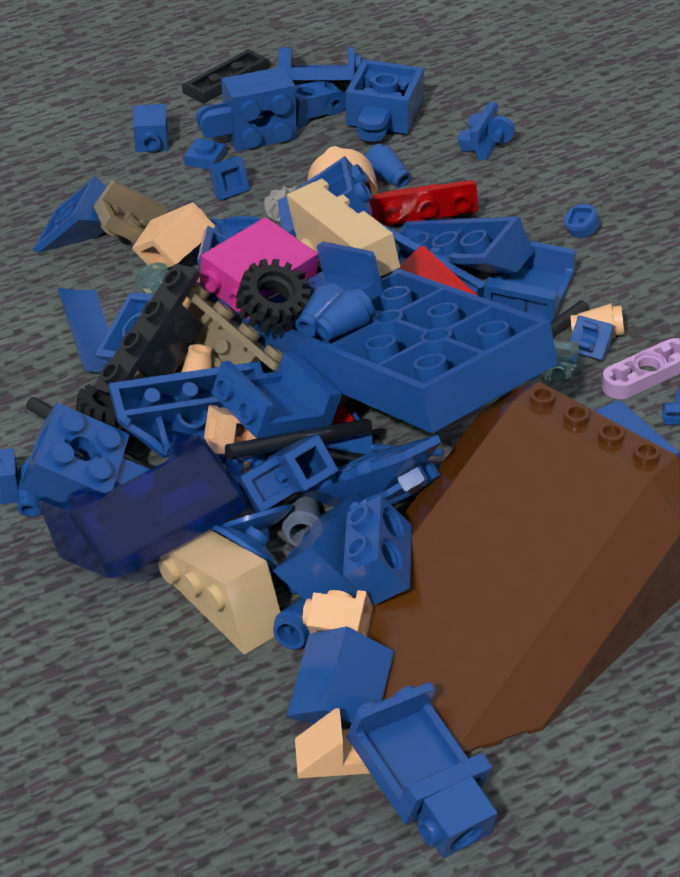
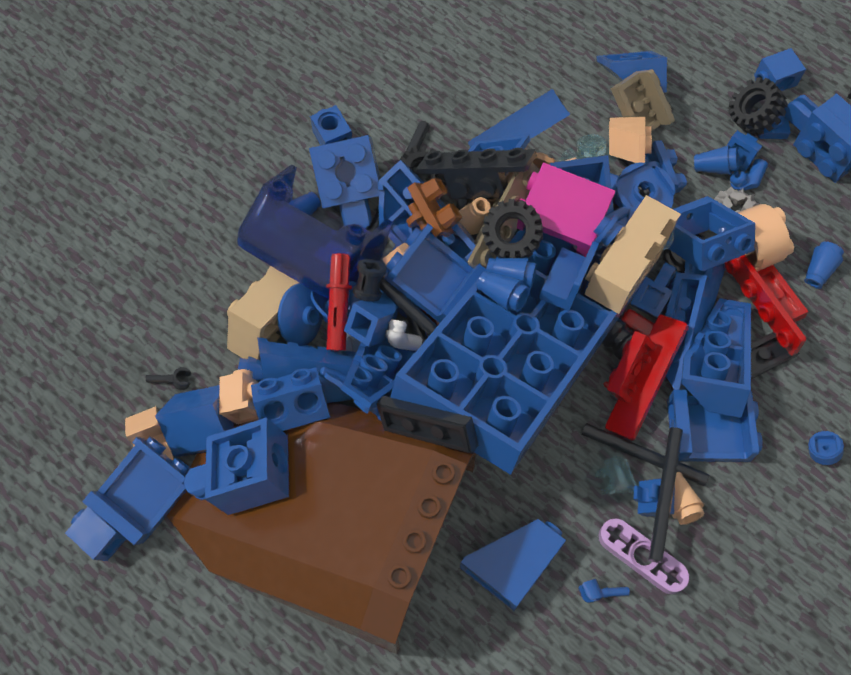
camera: 70 degrees right, 25 degrees up
none -> black hand [146,367,191,390]
none -> blue brick [184,417,289,515]
none -> red axle [326,253,352,351]
none -> black bush [352,259,387,302]
none -> black tile [376,396,479,454]
none -> white arm [386,319,422,351]
none -> dark orange hips [406,178,462,237]
none -> blue plate [593,215,623,246]
none -> black bar [648,427,683,563]
none -> blue cone [694,145,739,175]
none -> black tyre [728,77,788,135]
none -> blue arm [730,159,768,191]

